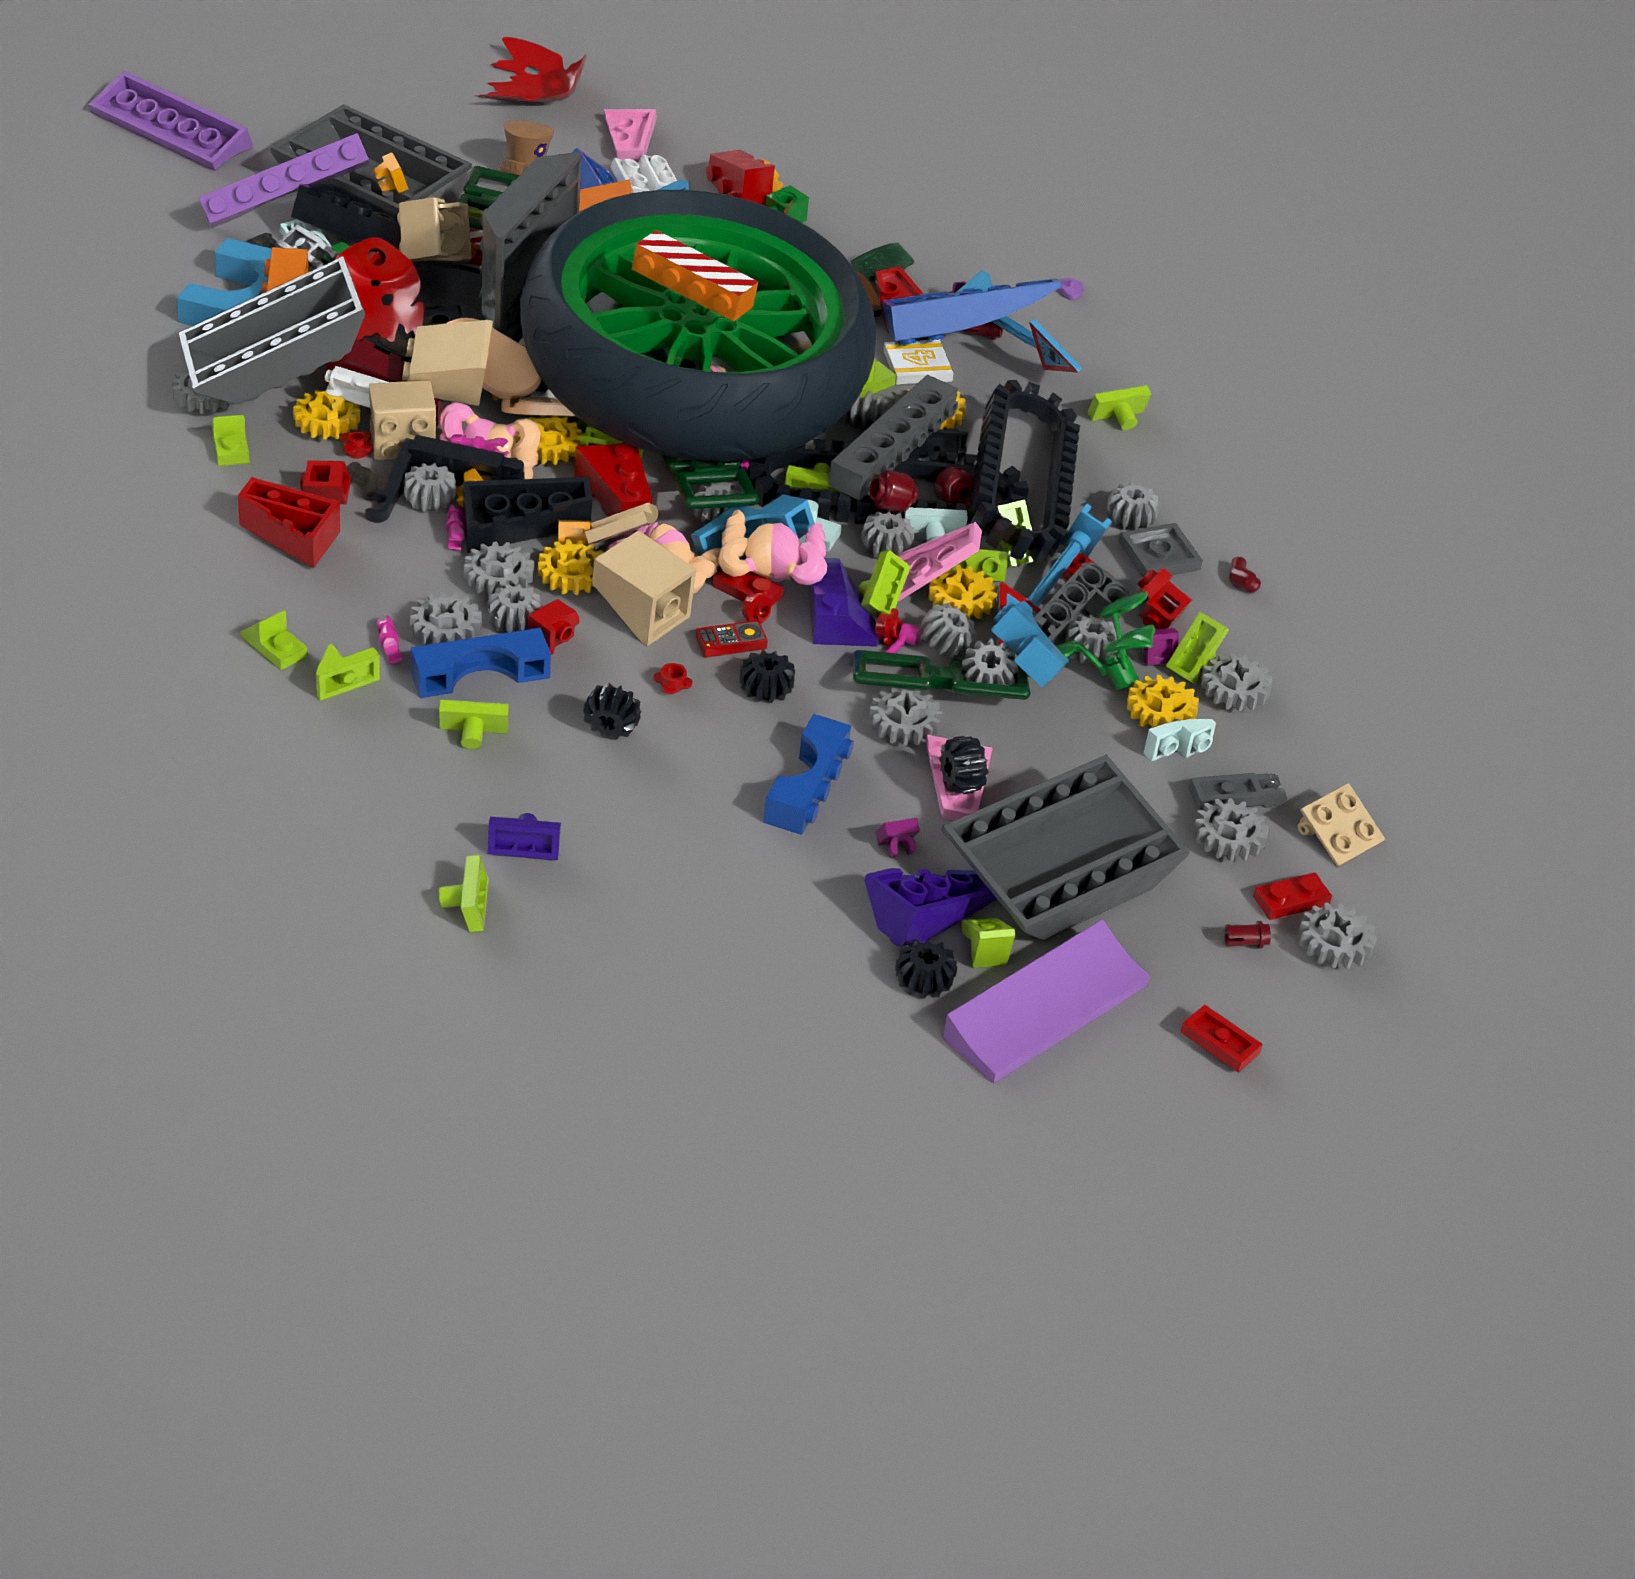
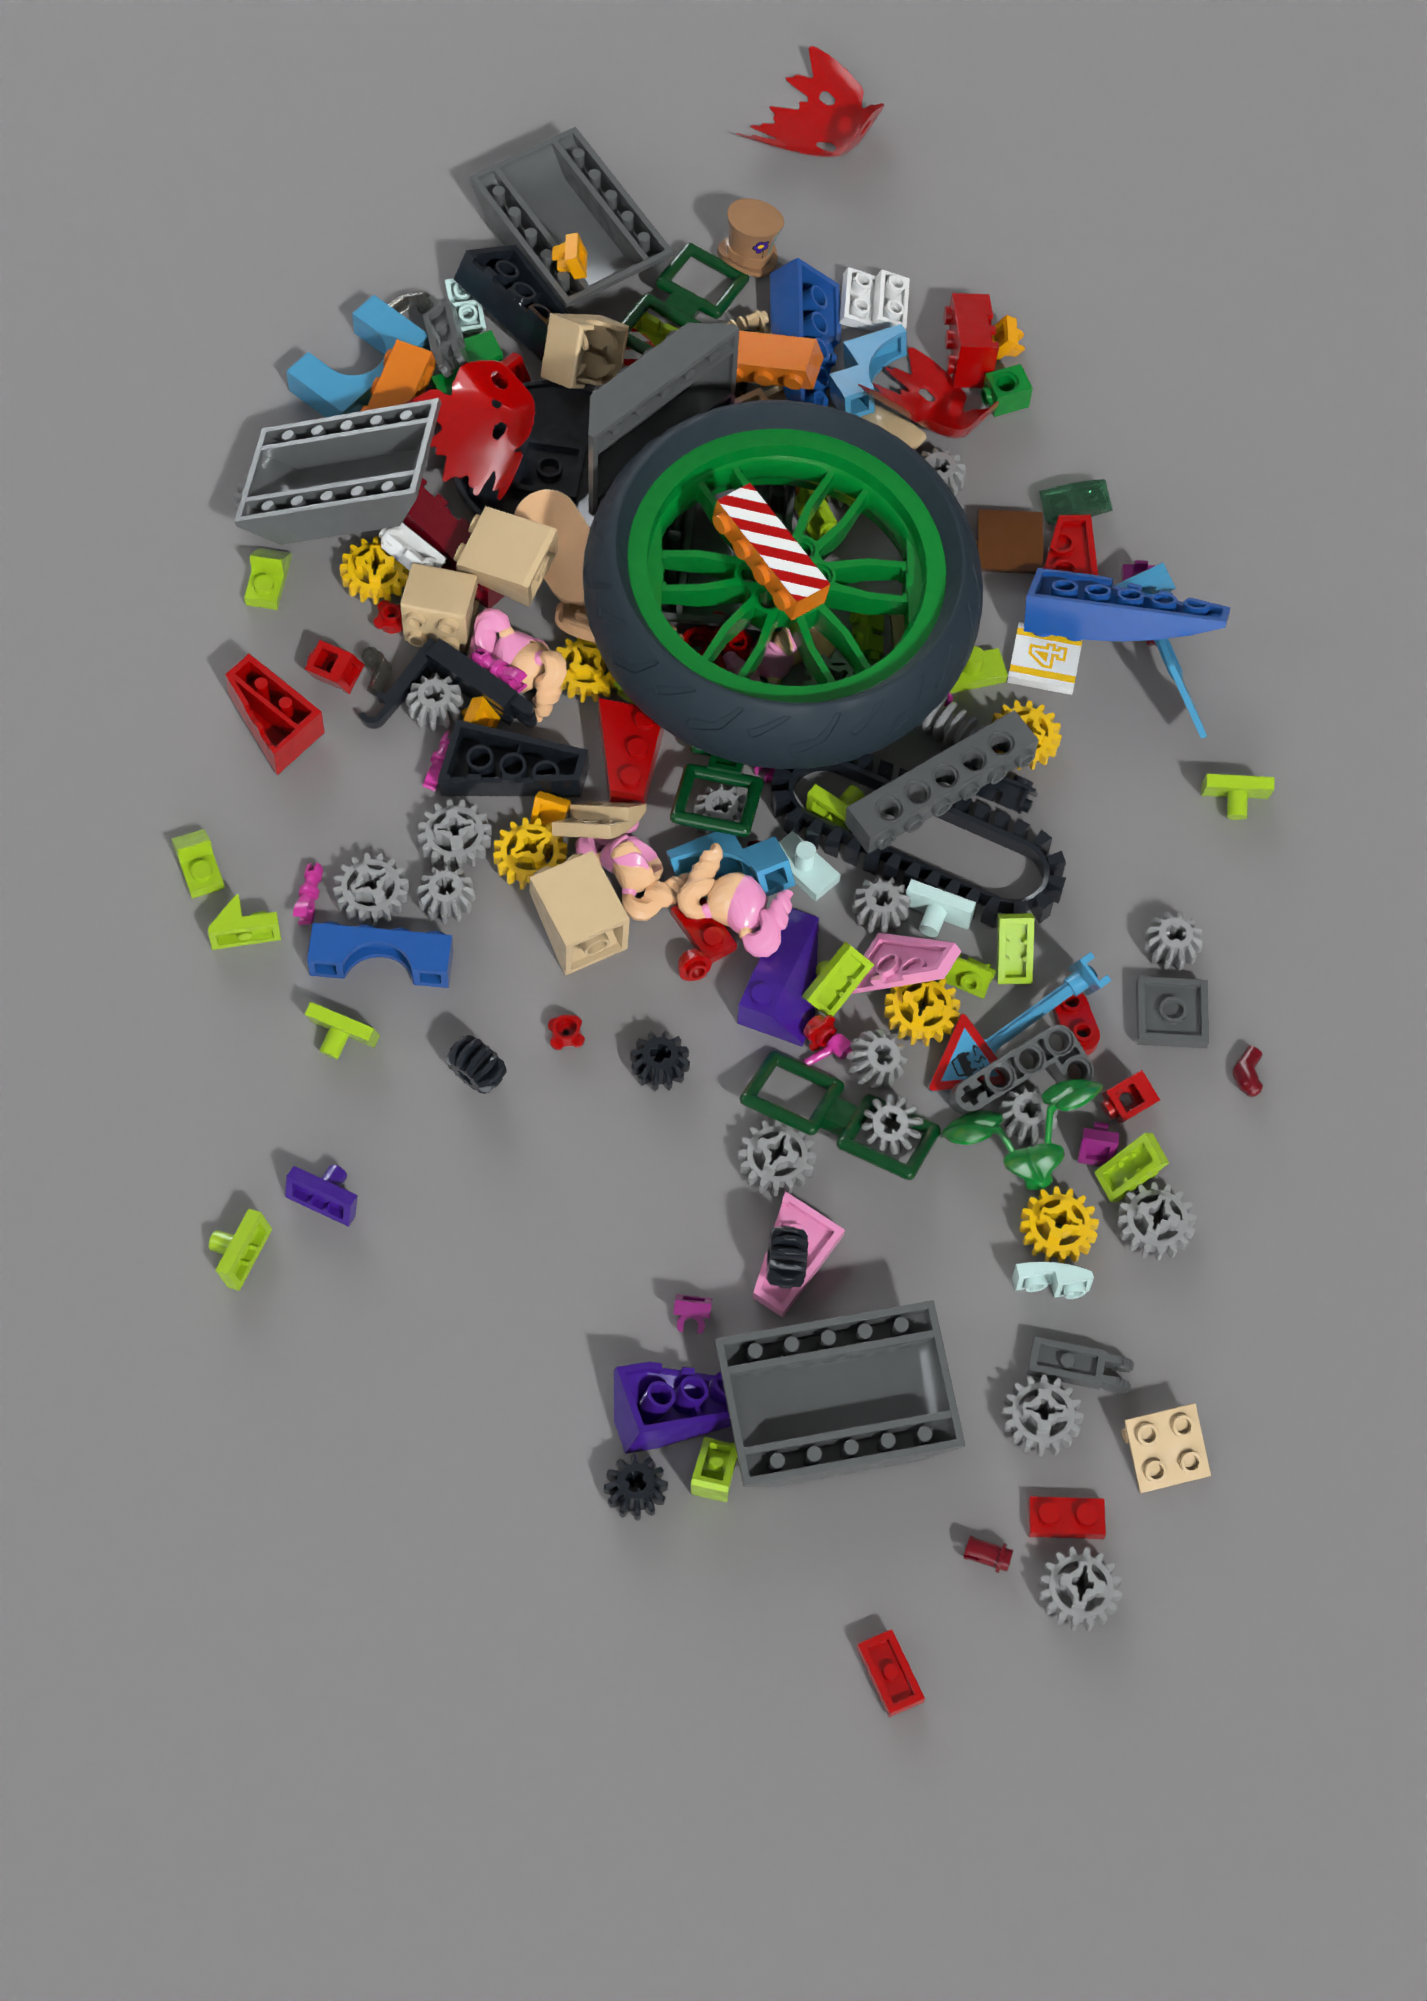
camera: 25 degrees right, 20 degrees up
medium lavender arch [89,71,254,171] -> none
medium lavender arch [199,133,369,228] -> none
red brick [528,599,580,655] -> none
bright pink wing [604,109,657,161] -> none
tile [696,620,768,658] -> none
blue arch [763,714,854,835] -> none
dark red head [869,470,918,513] -> none
dark red head [934,467,974,505] -> none
medium lavender arch [943,919,1150,1084] -> none
black piece [968,380,1080,562] -> none
dark azure arch [991,601,1070,688] -> none
medium lavender piece [1056,278,1083,300] -> none
red plate [1135,567,1172,602] -> none

